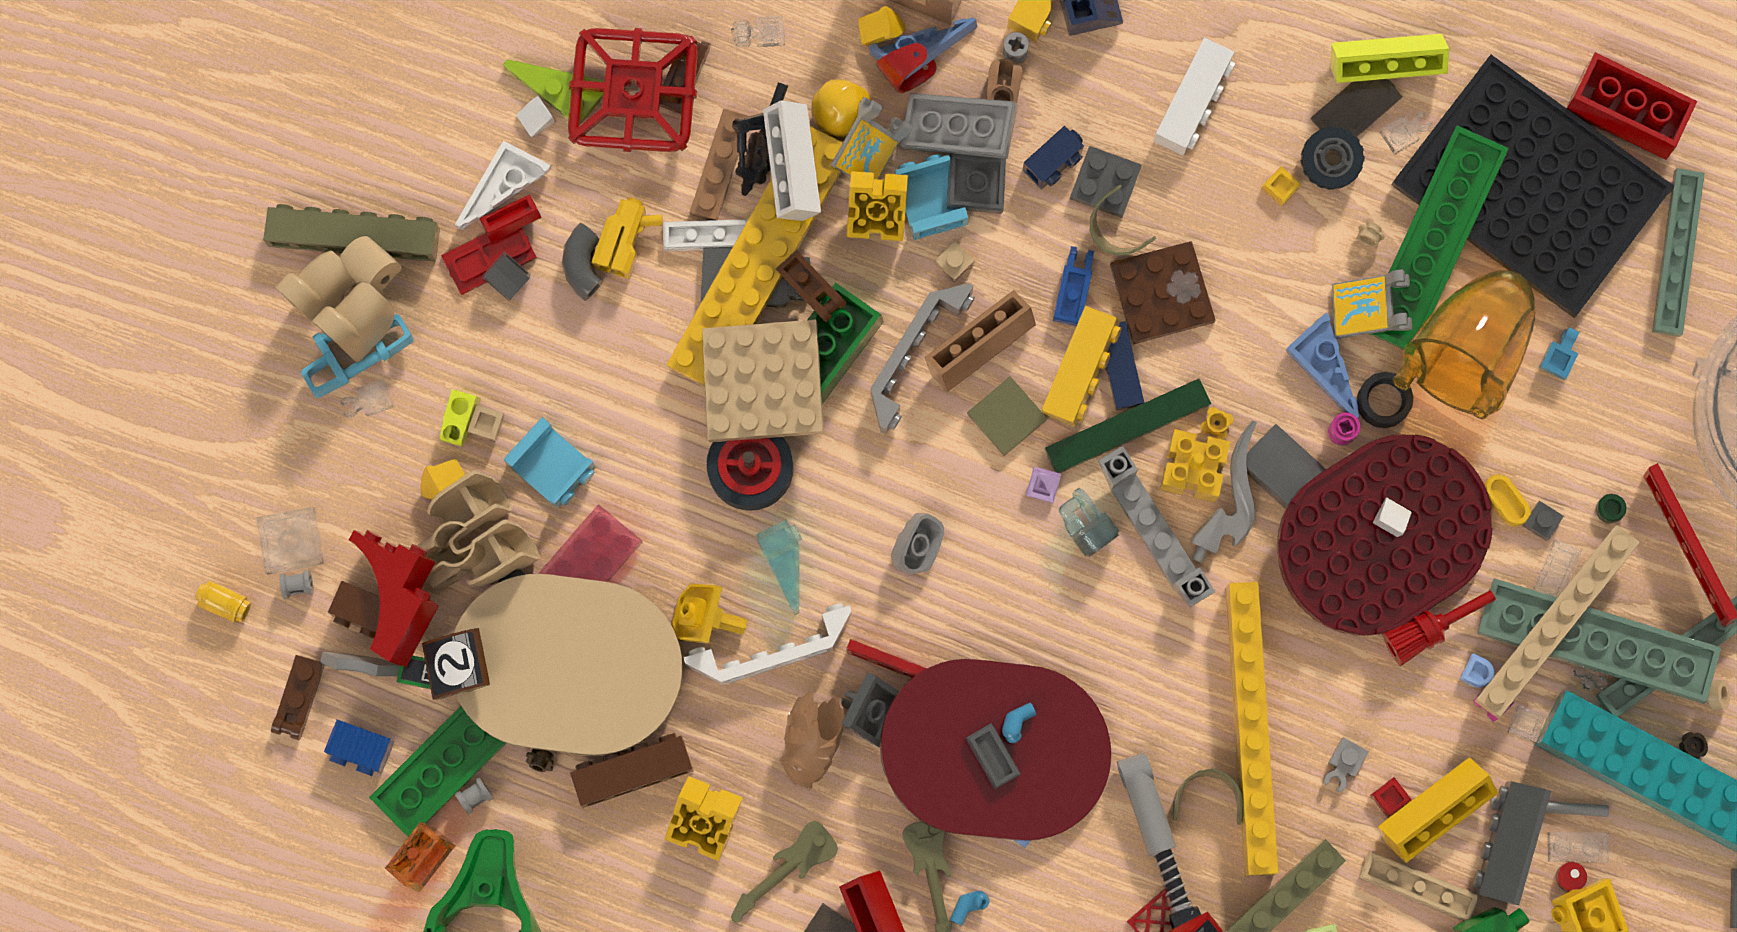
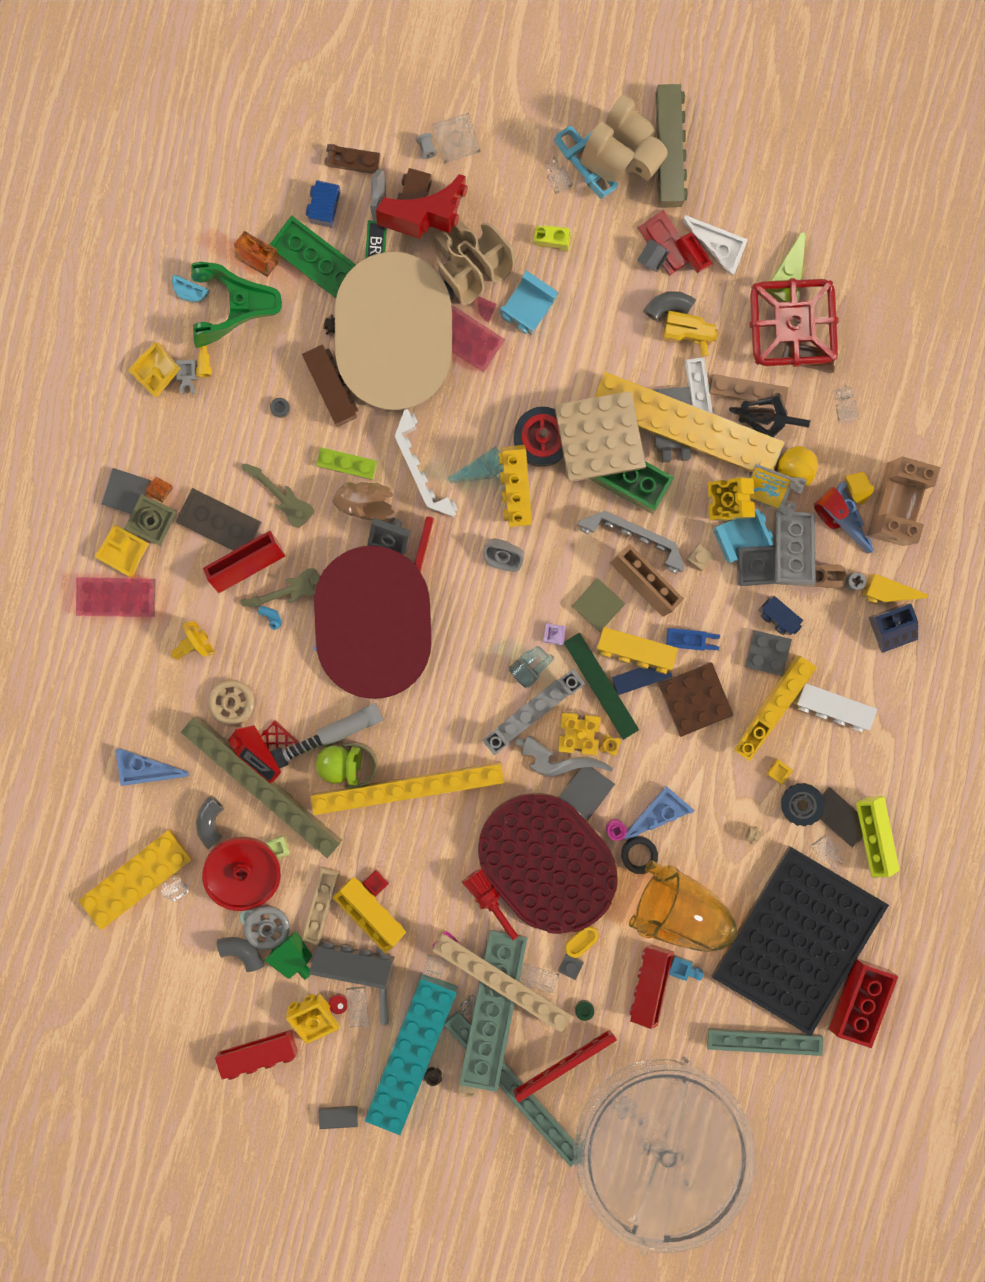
camera: 90 degrees right, 10 degrees up
yellow head [195,581,251,623] -> none
yellow tile [420,458,465,499] -> none
slope [422,628,490,700] -> none
light grey bush [455,777,494,815] -> none
tan plate [467,405,505,442] -> none
white slope [516,96,555,138] -> none
yellow brick [664,776,743,861] -> none
yellow piece [671,583,747,643] -> none
white brick [763,100,821,221] -> none
reddish brown plate [776,250,847,322] -> none
dark grey tile [965,723,1020,789] -> none
dark azure arm [1002,703,1036,743] -> none
olive piece [1089,184,1156,255] -> none
clear plant [1166,270,1201,304] -> none
light grey plate [1323,737,1369,793] -> none
flag [1332,269,1413,339] -> none
green plate [1369,125,1509,354] -> none
white slope [1373,498,1411,537] -> none
light blue tile [1459,653,1494,688] -> none
none -> dark grey tile [270,398,290,418]
none -> lime tile [315,745,362,786]
none -> lime plate [316,447,377,480]
none -> clear pink tile [477,296,497,323]
none -> yellow brick [498,445,532,527]
none -> red brick [630,945,674,1029]
none -> yellow slope [734,655,817,761]

